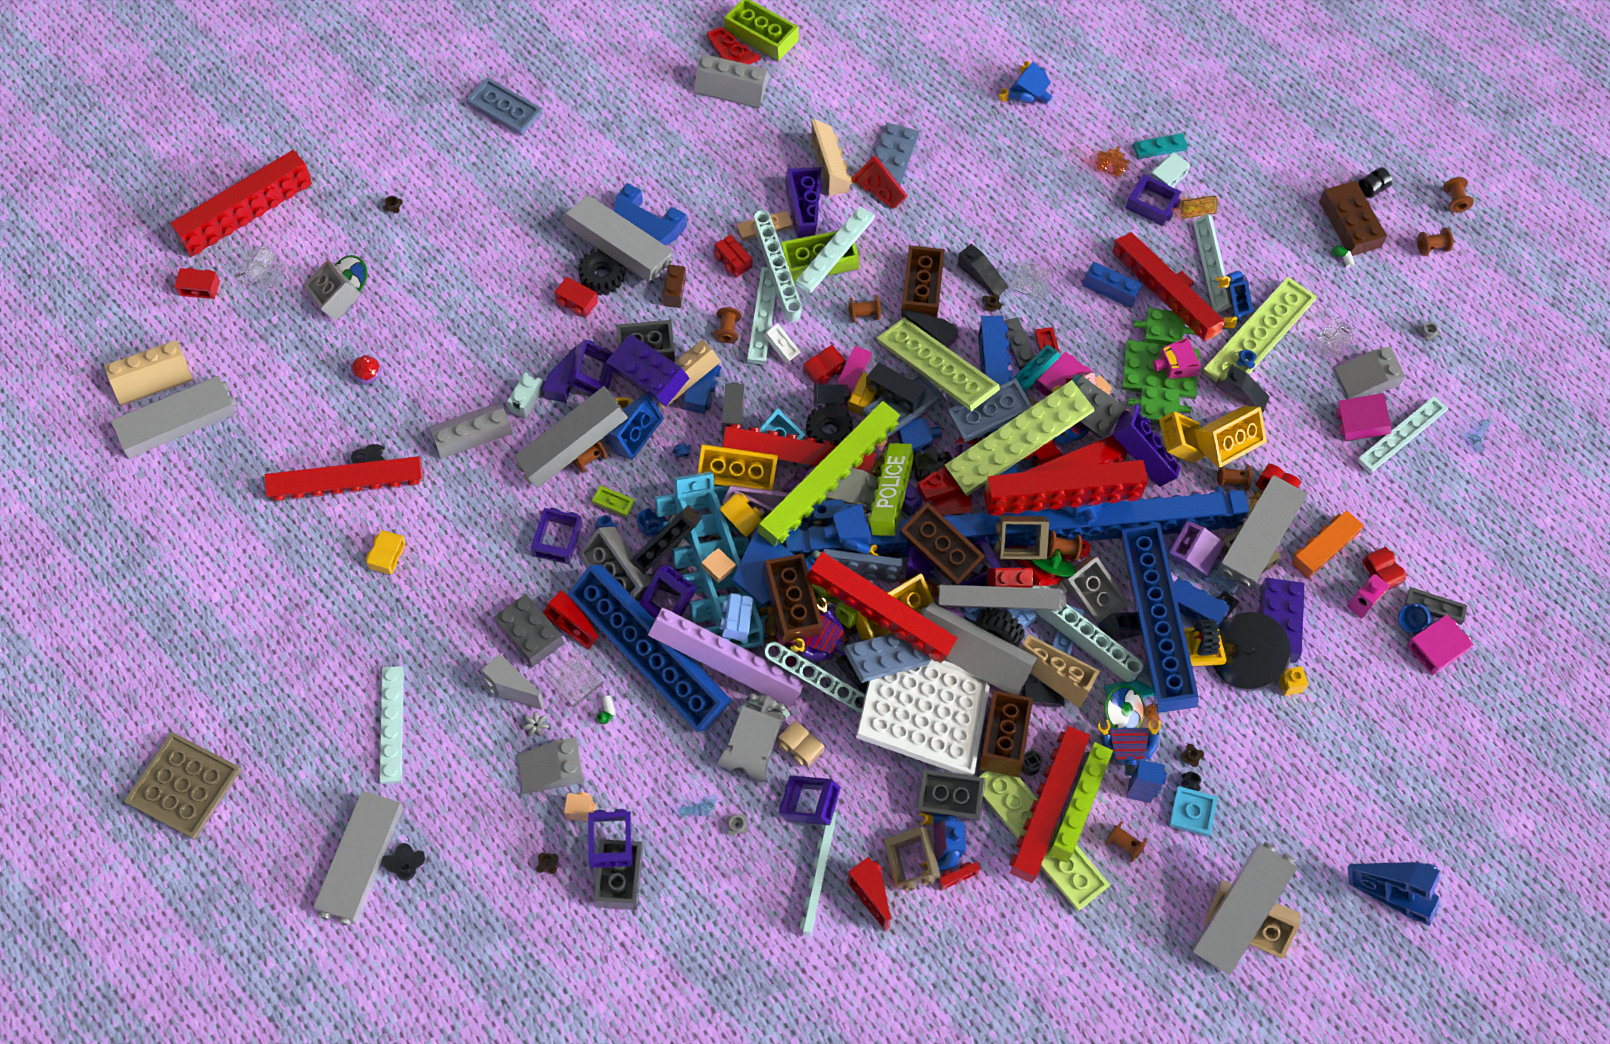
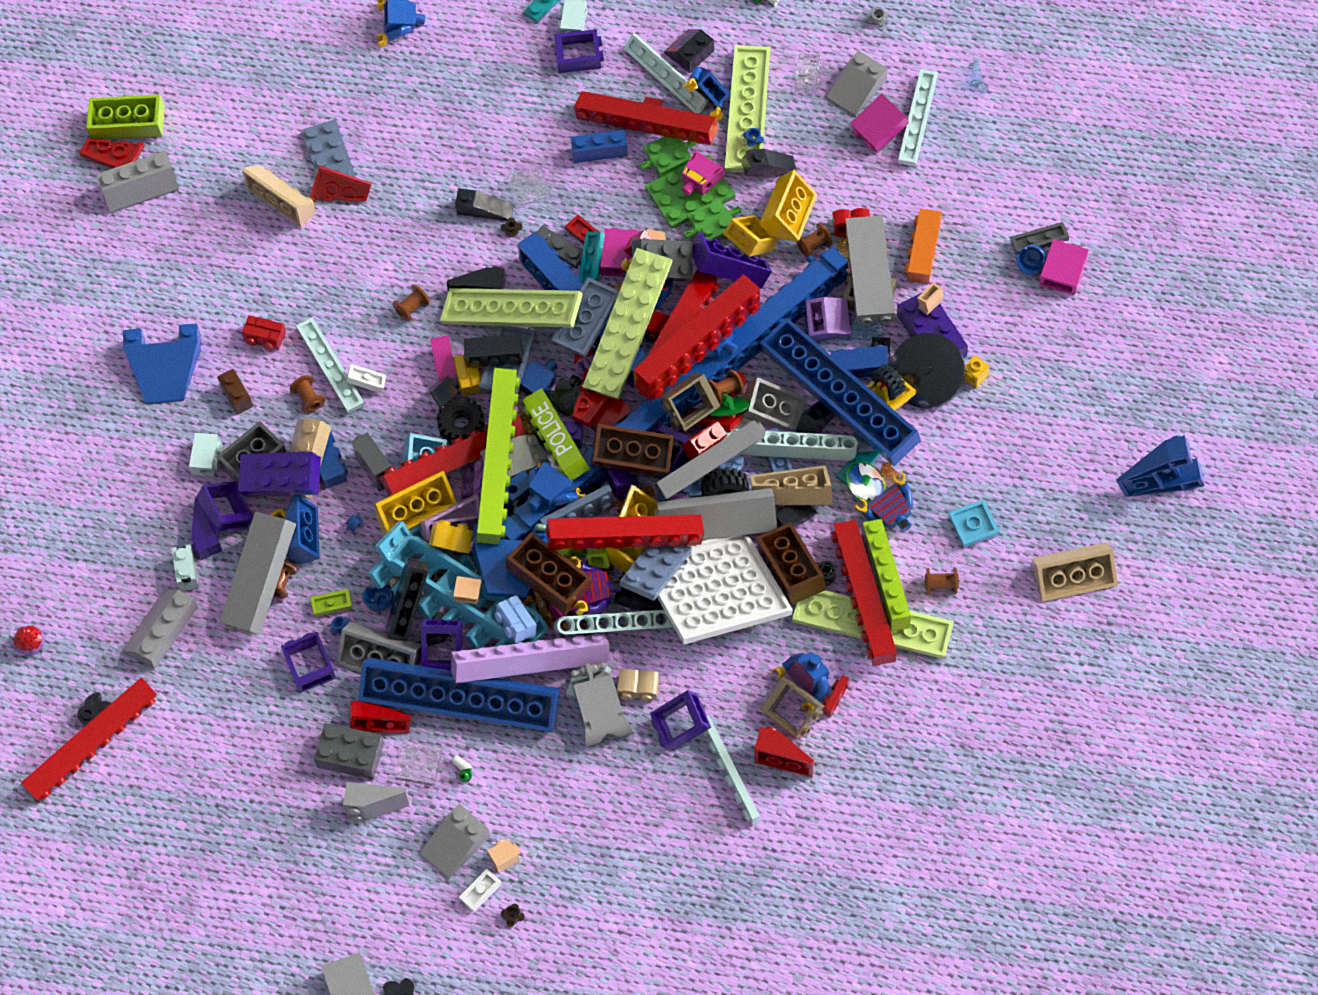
camera: 30 degrees left, 0 degrees up
yellow brick [366,530,406,575] -> none
light aqua plate [380,666,404,784] -> none
light grey plant [523,711,549,737] -> none
red brick [554,277,598,318] -> none
light grey brick [564,195,673,282] -> none
black tyre [578,248,624,296] -> none
dark purple window [588,809,632,868] -> none
dark grey brick [594,839,643,910] -> none
clear light blue piece [680,795,718,818] -> none
light grey plate [726,814,748,836] -> none
light nougat plate [737,211,793,241] -> none
light aqua beam [754,210,802,322] -> none
lime brick [781,230,859,282] -> none
dark purple wedge [785,167,822,239] -> none
light aqua plate [796,206,875,293] -> none
red brick [803,345,846,385] -> none
reddish brown brick [901,245,945,317] -> none
dark grey brick [917,769,986,821] -> none
clear orange hips [1097,146,1130,177] -> none
blue brick [1126,760,1167,803] -> none
clear yellow tile [1180,195,1218,219] -> none
dark brown plate [1180,744,1204,767] -> none
black plate [1181,771,1201,791] -> none
light grey brick [1192,841,1298,975] -> none
dark pink torso [1347,574,1390,618] -> none
red brick [1362,546,1406,591] -> none
none -> light aqua brick [189,433,222,476]
none -> white plate [459,869,502,912]
none -> black slope [664,29,714,73]
none -> light nougat piece [917,283,944,315]

